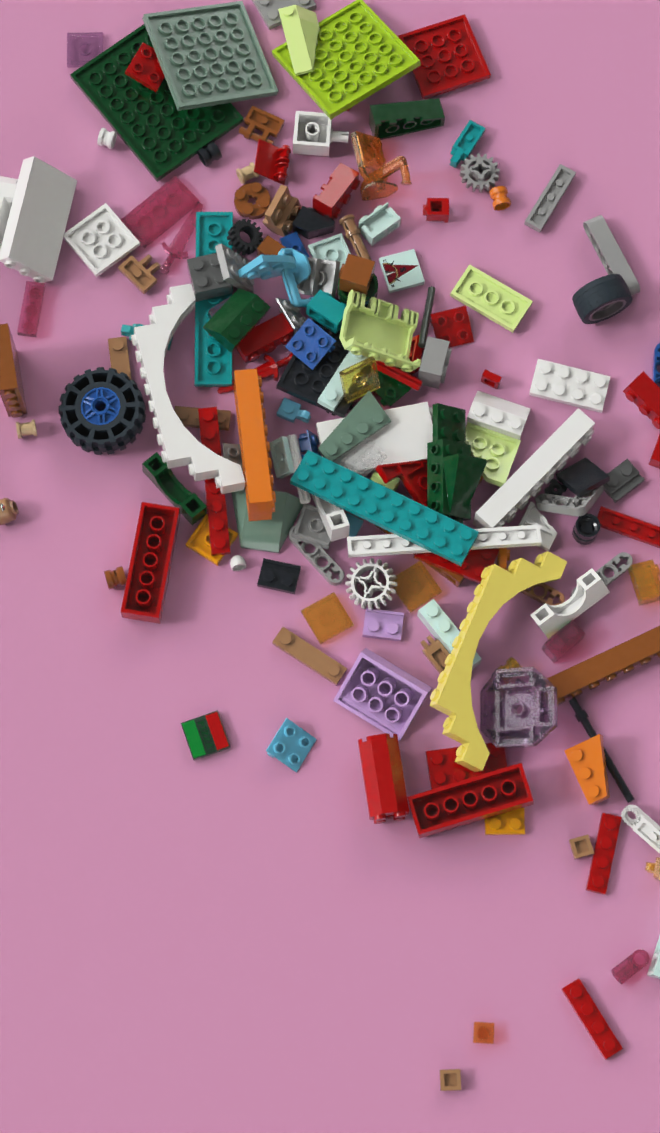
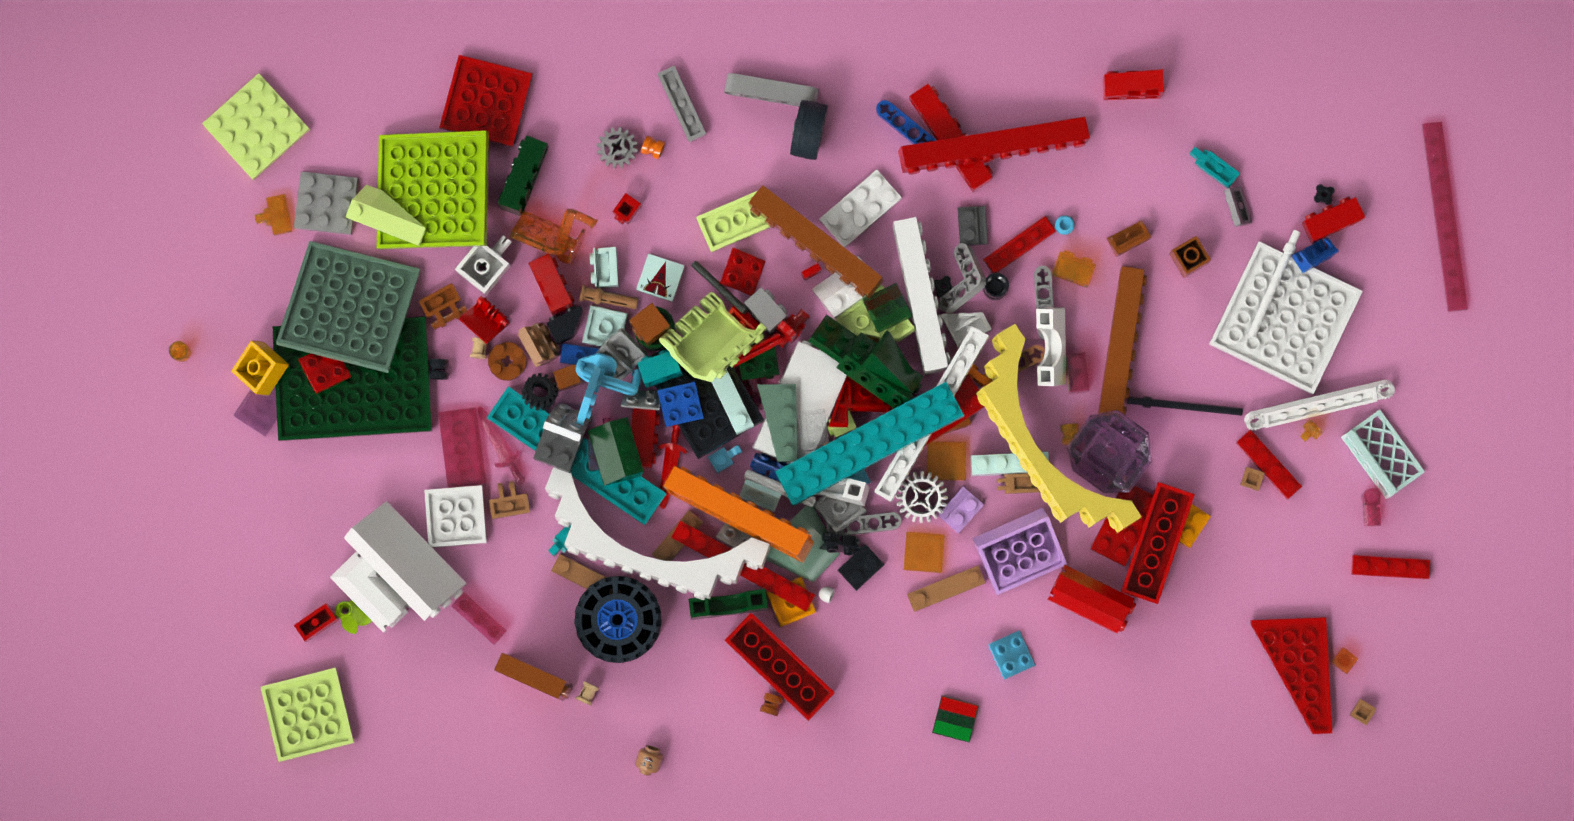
camera: 50 degrees left, 10 degrees up
white wheel [97,128,117,149] -> none
clear yellow tile [339,356,381,403] -> none
teal hinge [449,120,486,168] -> none
black tile [556,457,610,498] -> none
orange wedge [564,734,610,805] -> none
none -> yellow brick [231,340,289,395]
none -> dark orange brick [748,185,883,298]
none -> red piece [777,309,810,348]
none -> black hinge [819,532,863,556]
none -> clear green tile [862,283,913,333]
none -> red wing [1250,617,1332,734]

